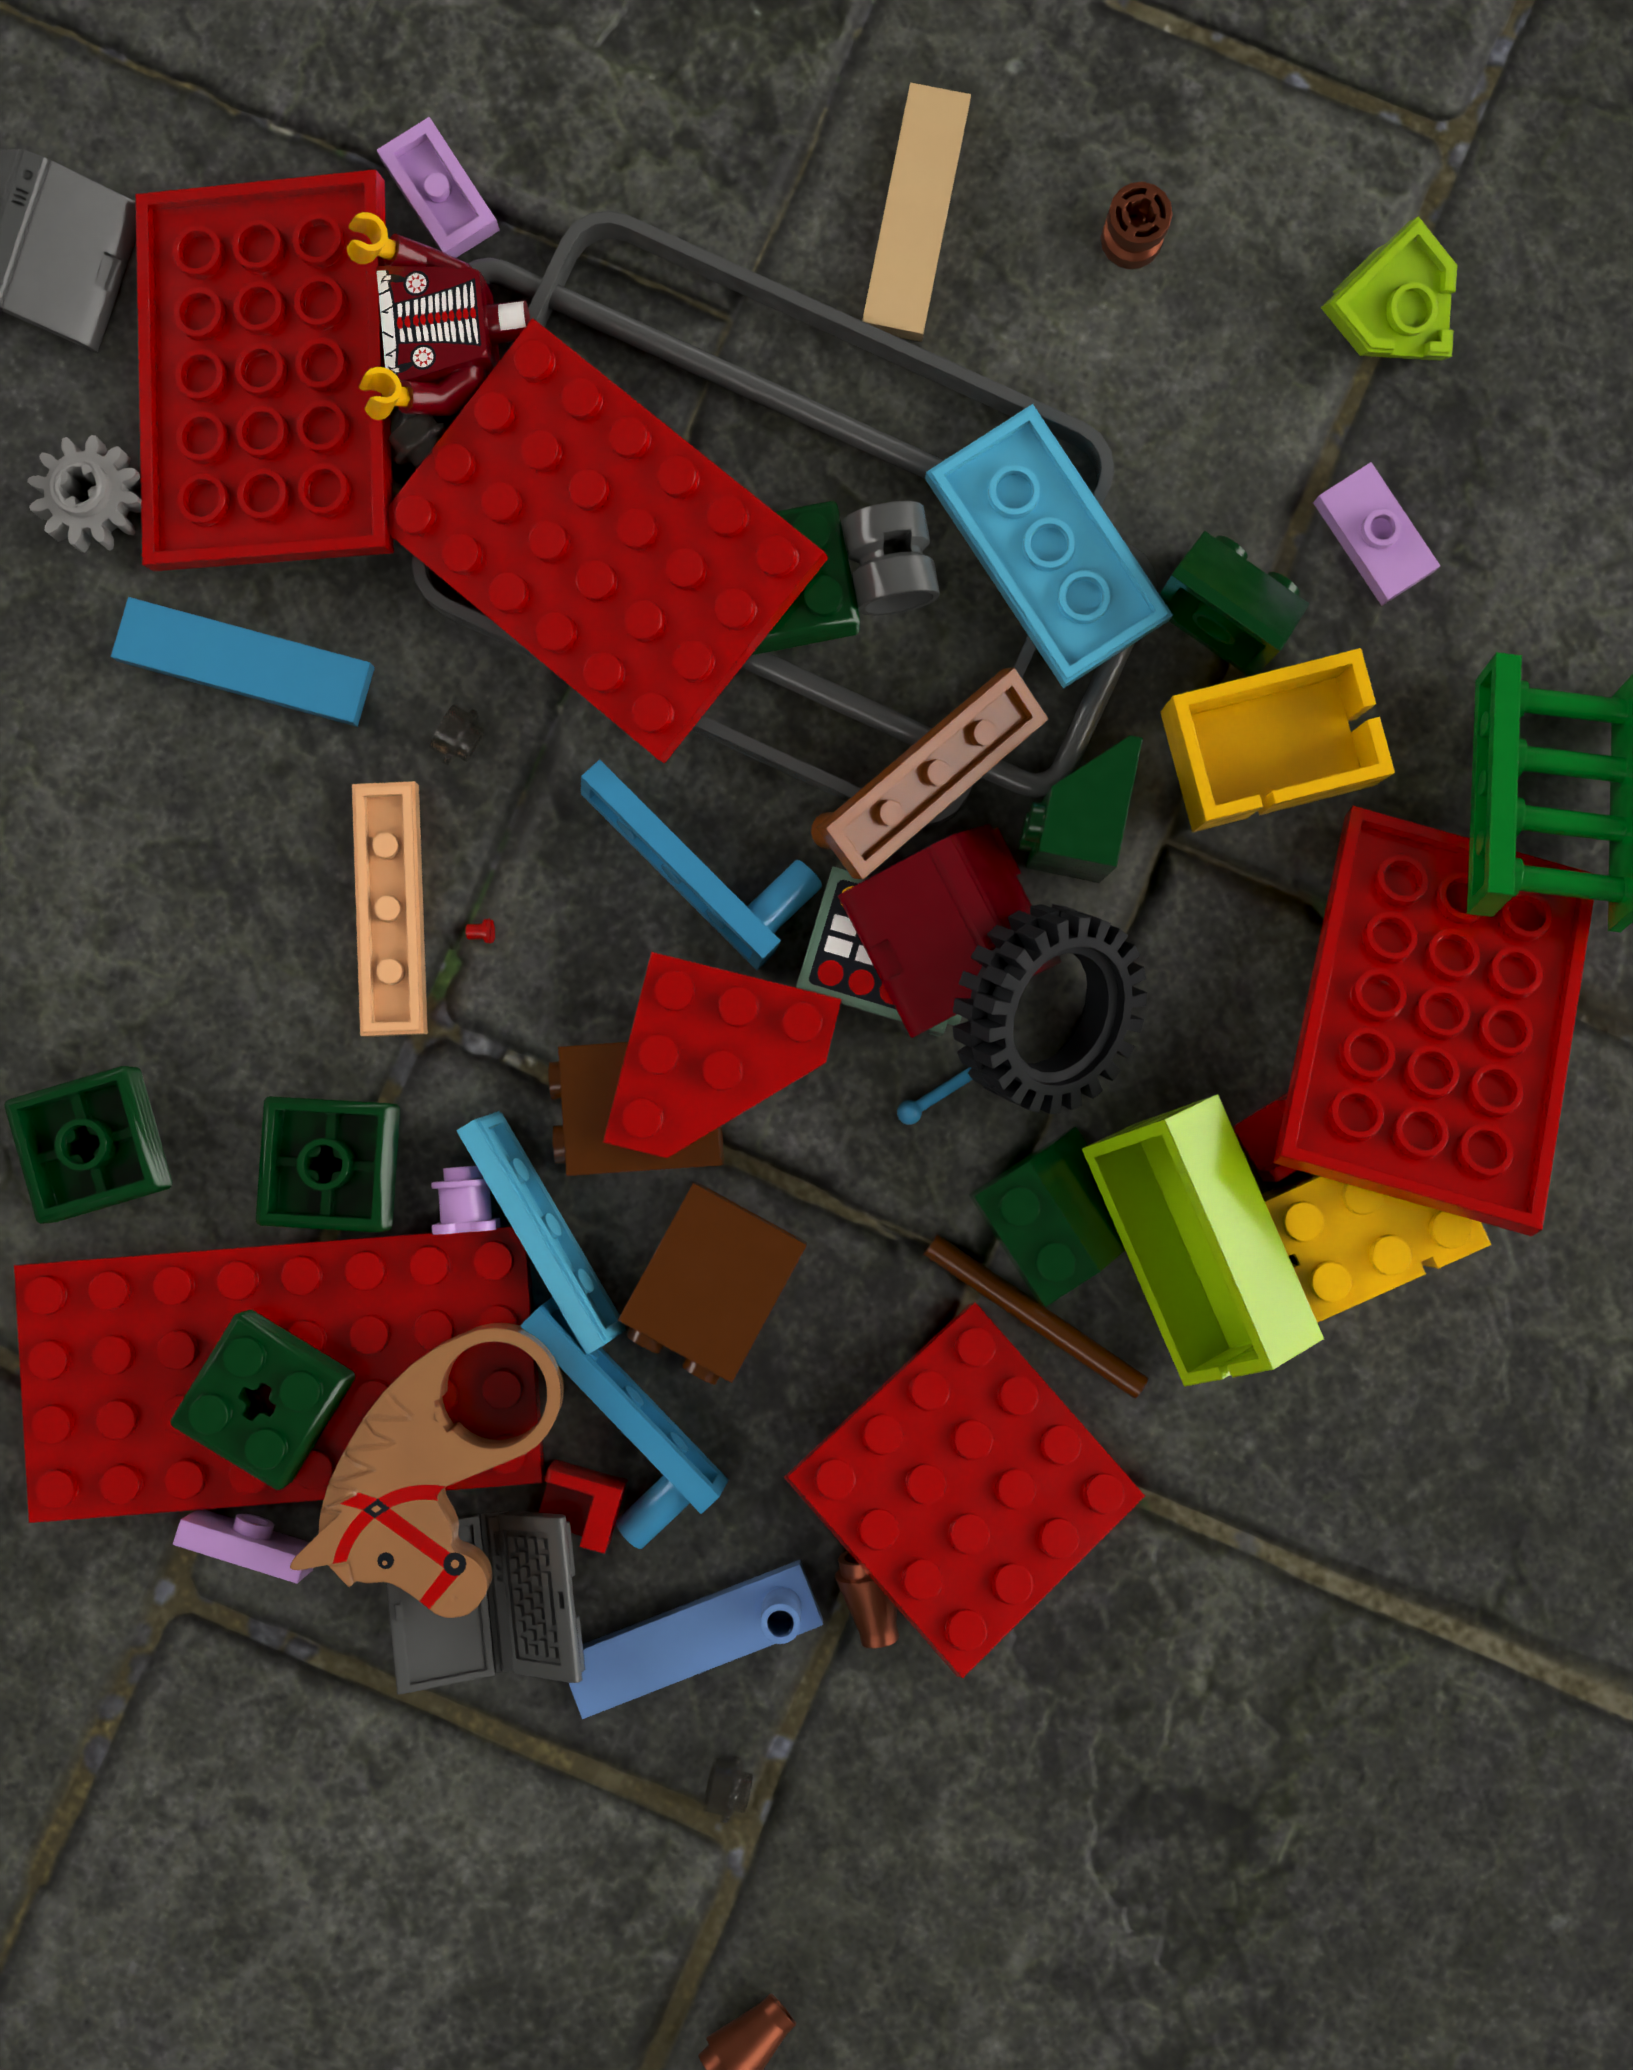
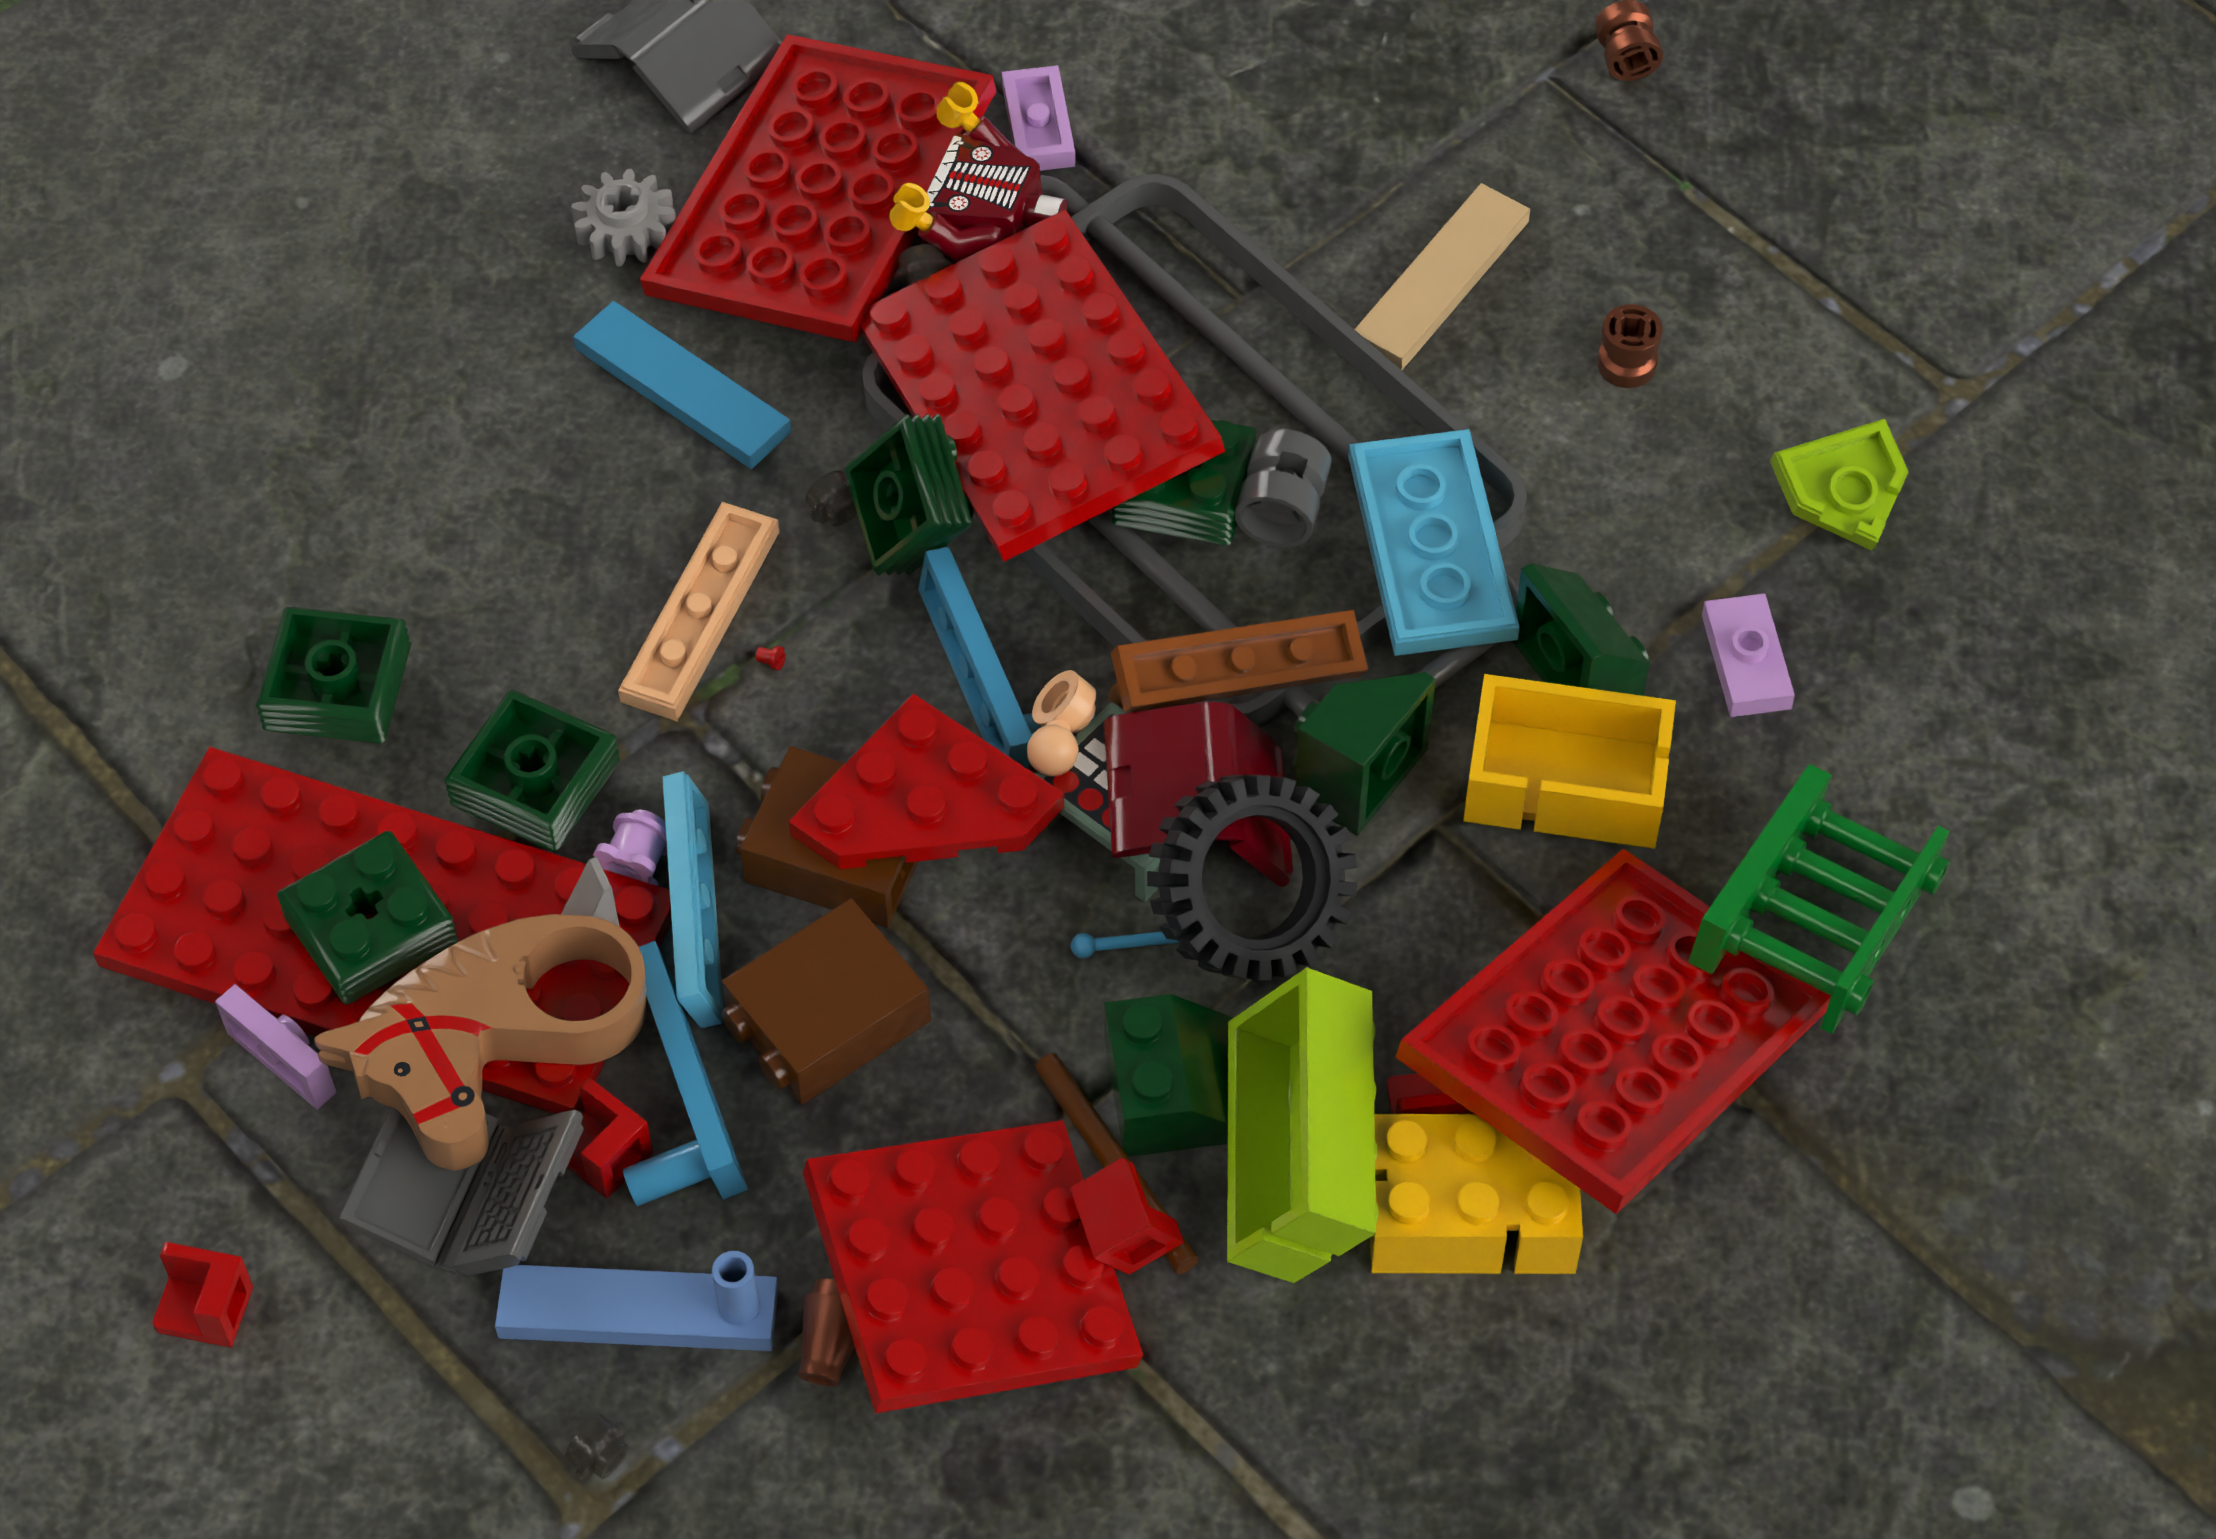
camera: 25 degrees right, 30 degrees down
none -> red panel [152,1242,254,1348]
none -> light grey piece [561,857,620,927]
none -> dark green brick [845,414,974,576]
none -> light nougat plate [1027,670,1096,776]
none -> red panel [1070,1158,1184,1275]

